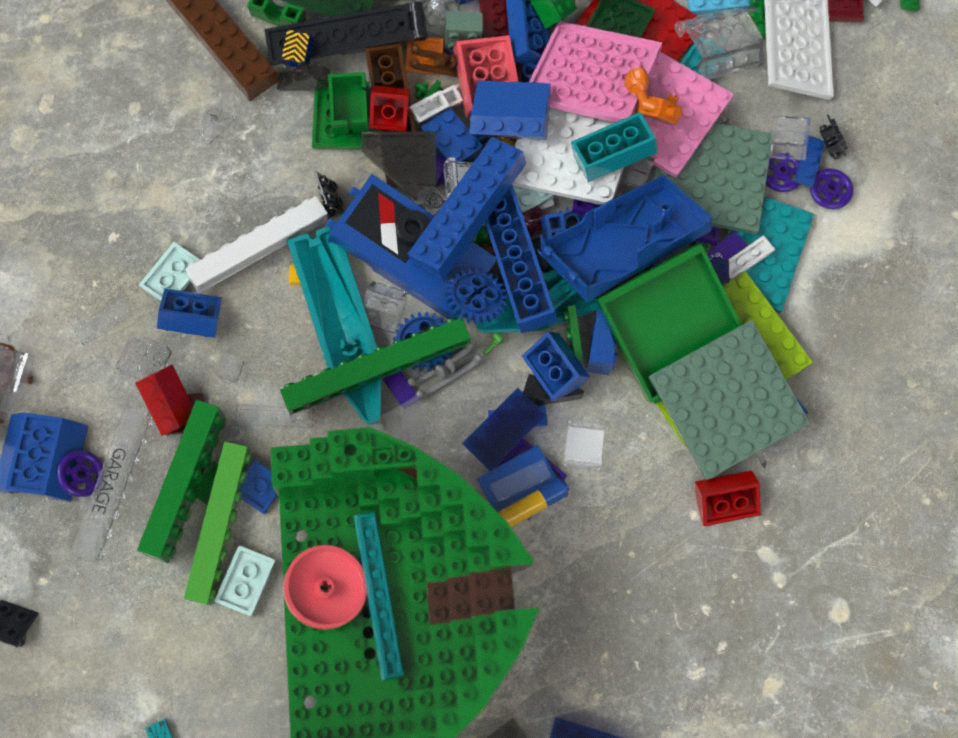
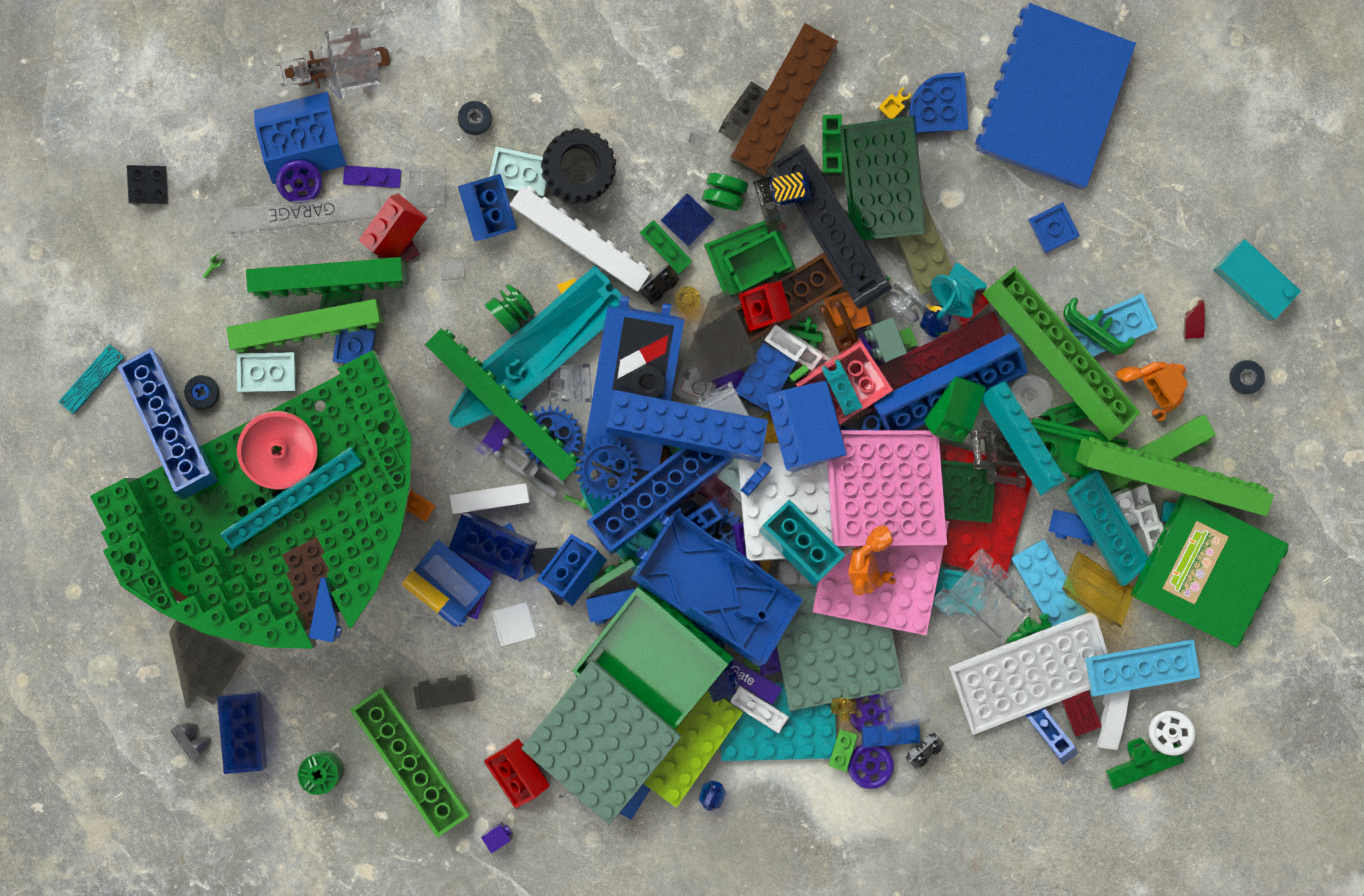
camera: 70 degrees right, 15 degrees up
none -> blue brick [117,348,218,500]
none -> black bush [184,375,220,410]
none -> bright green hand [203,254,225,278]
none -> green wheel [297,750,344,795]
none -> blue slope [309,577,342,643]
none -> dark purple piece [343,166,401,188]
none -> bright green brick [350,686,472,838]
none -> clear smoke brick [413,674,476,710]
none -> white slope [450,483,531,514]
none -> black bush [457,101,492,135]
none -> dark purple brick [481,822,513,854]
none -> green wheel [485,283,536,335]
none -> black tyre [541,128,617,204]
none -> green plate [639,219,693,275]
none -> clear blue tile [661,193,715,247]
none -> clear yellow piece [675,286,700,313]
none -> clear blue head [698,780,726,811]
none -> green wheel [702,173,749,211]
none -> clear smoke slope [718,81,767,142]
none -> blue piece [740,462,772,497]
none -> bright green tile [787,365,809,383]
none -> teal plate [822,359,862,416]
none -> bright green hinge [828,729,858,772]
none -> clear yellow piece [831,698,857,722]
none -> blue slope [1025,708,1078,765]

